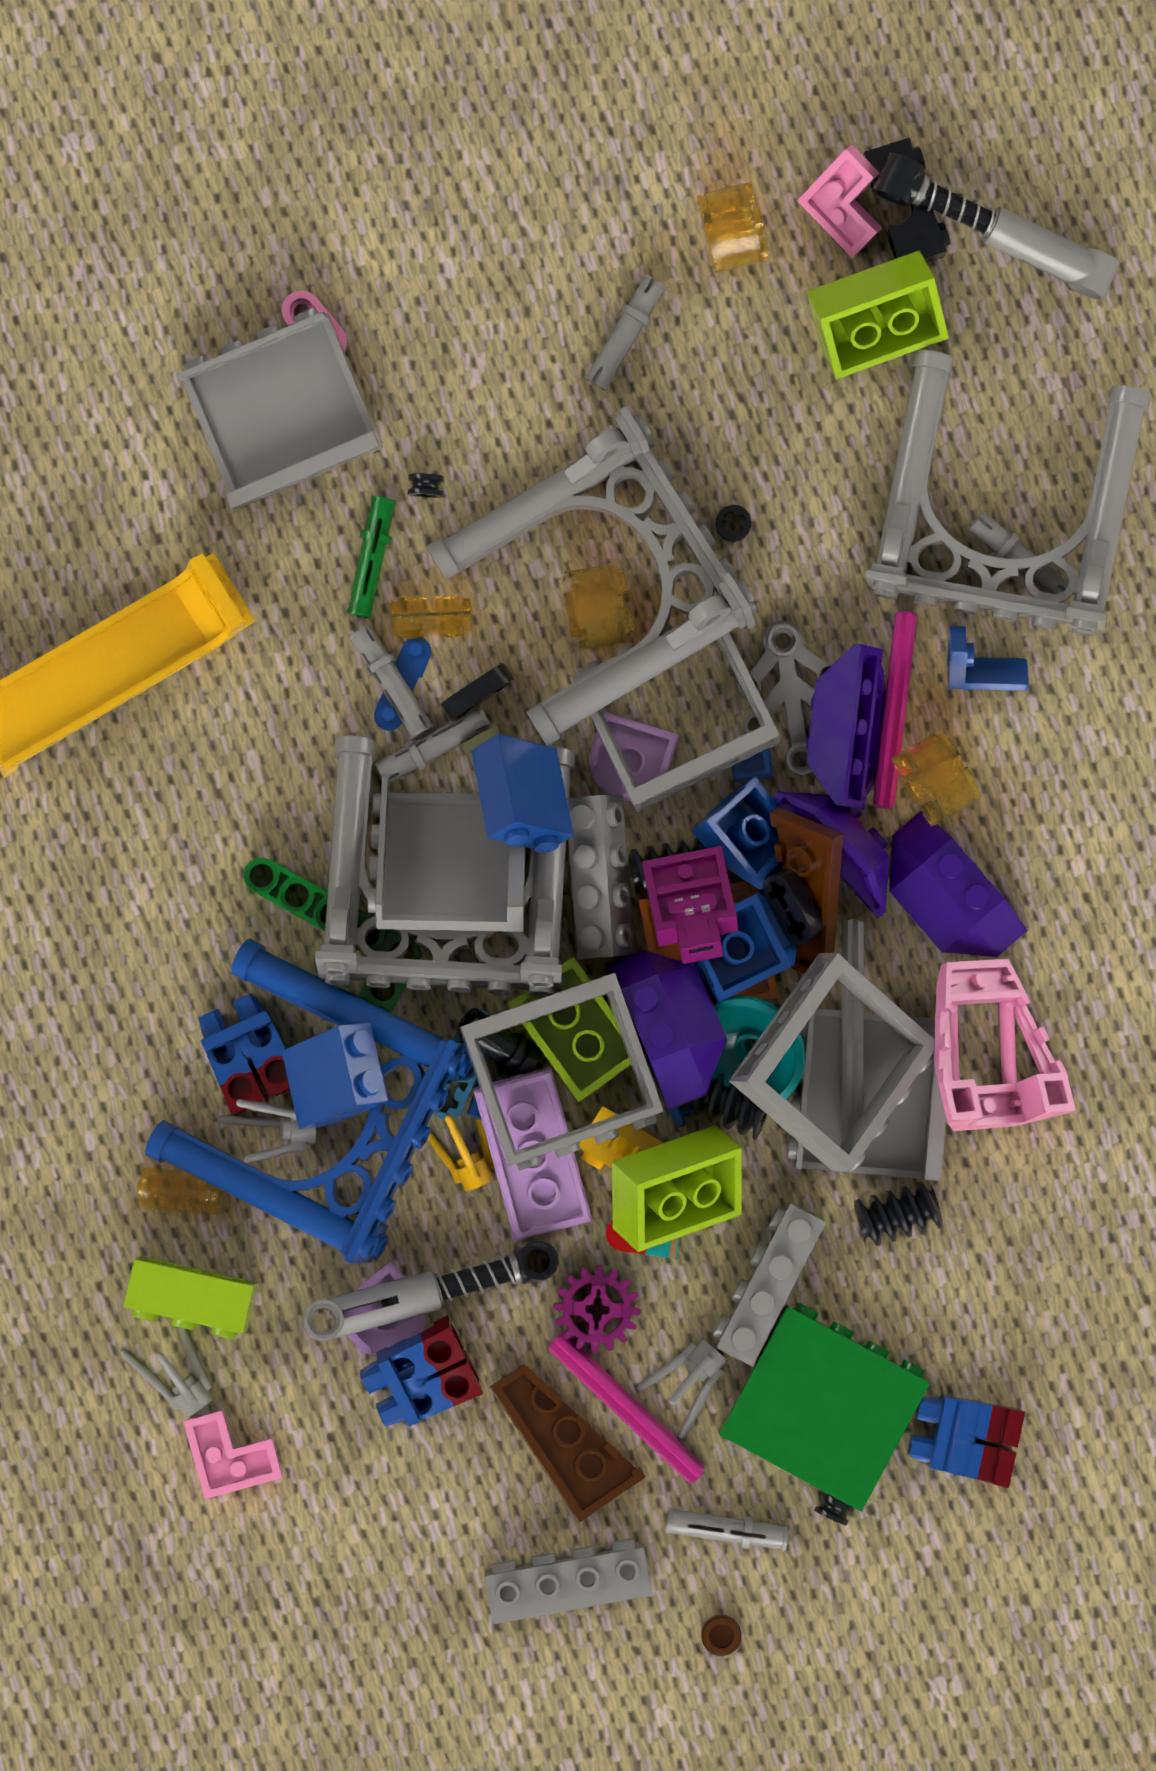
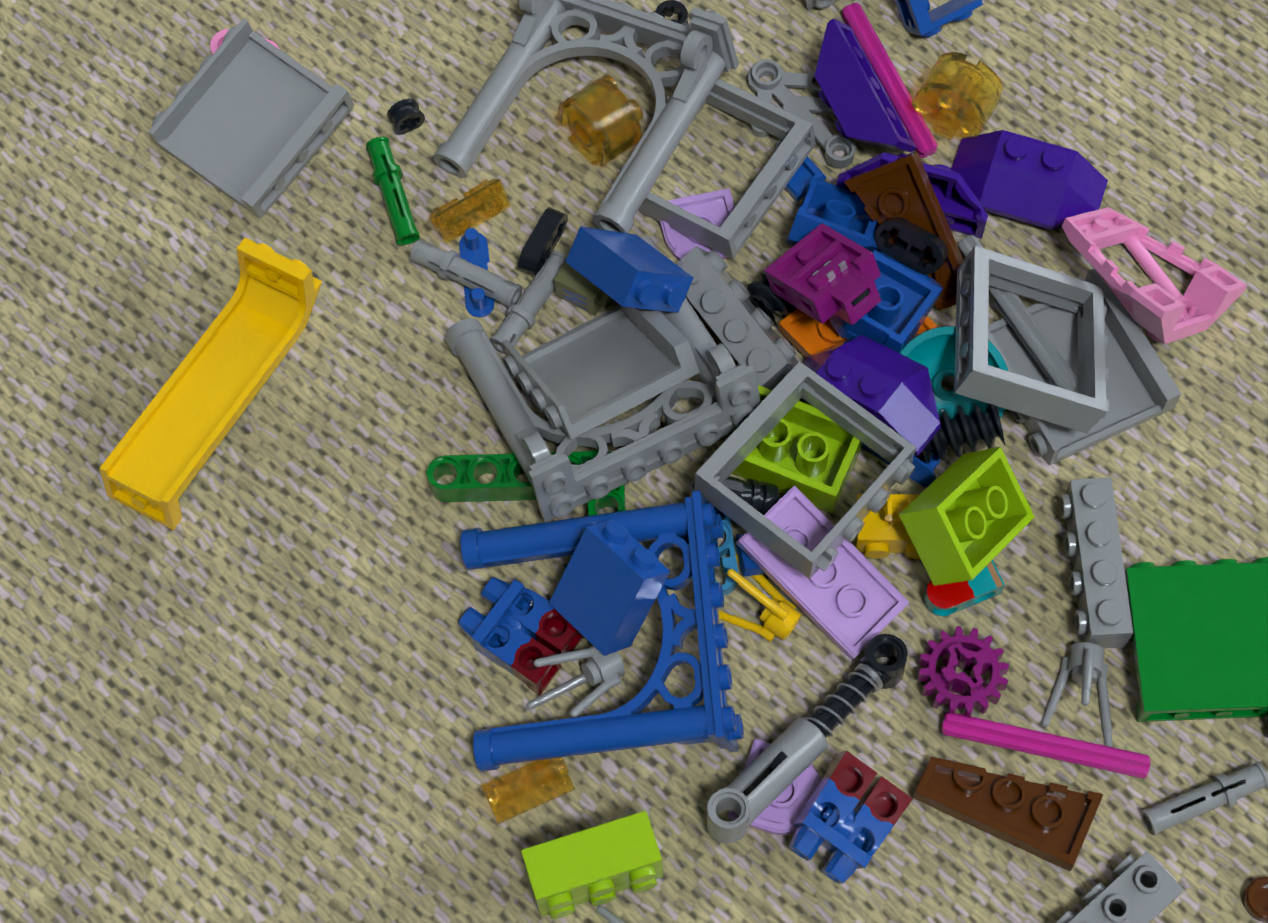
camera: 25 degrees left, 20 degrees down
black piece [854,1181,943,1246] -> none

